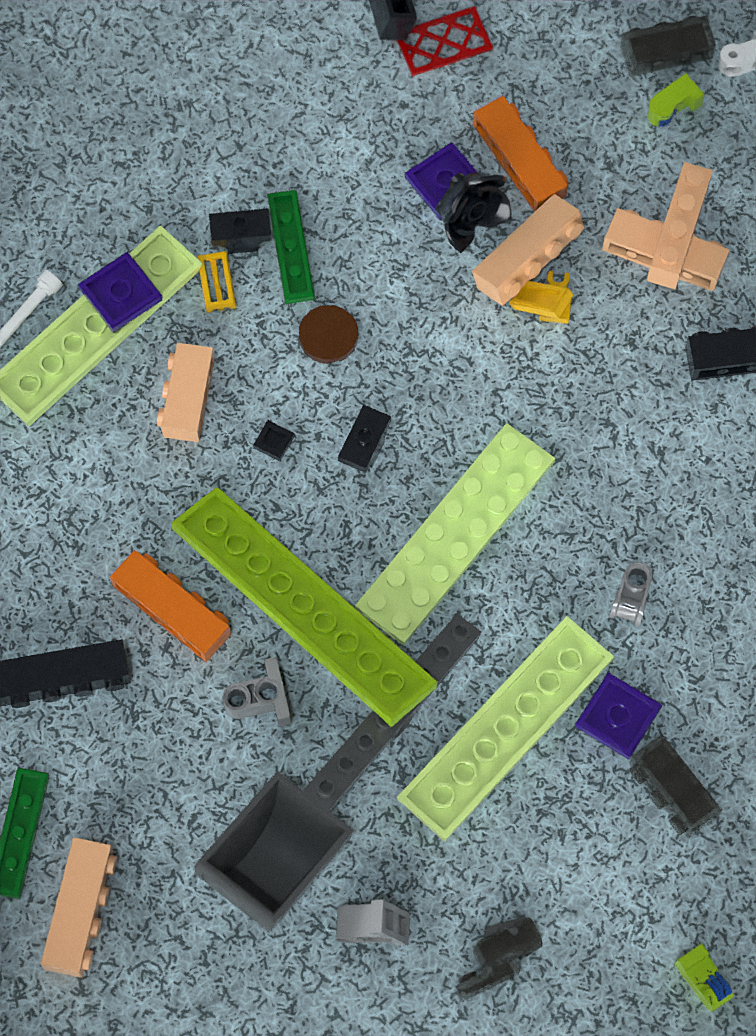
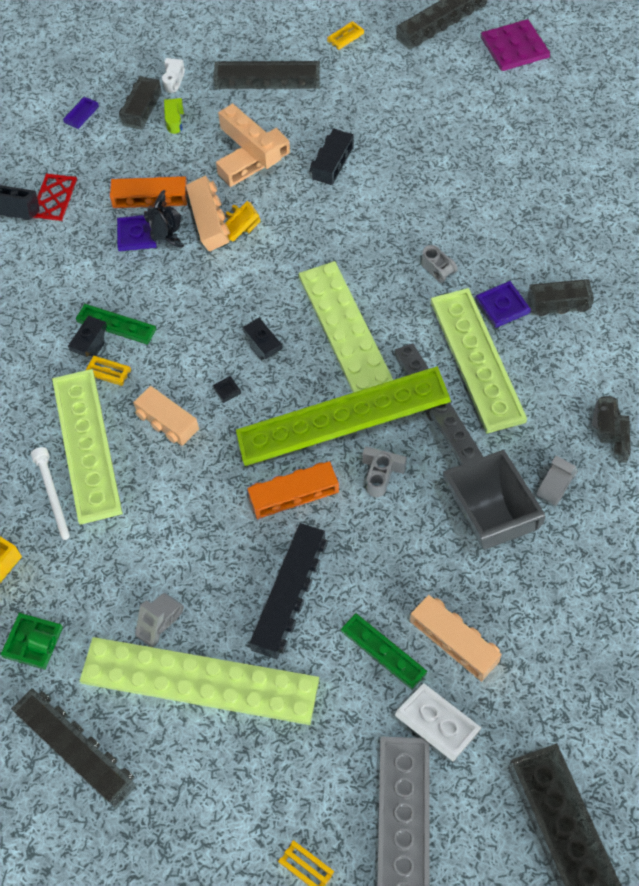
camera: 55 degrees left, 10 degrees down
dark purple plate [78,251,163,333] -> none
reddish brown tile [299,305,358,364] -> none

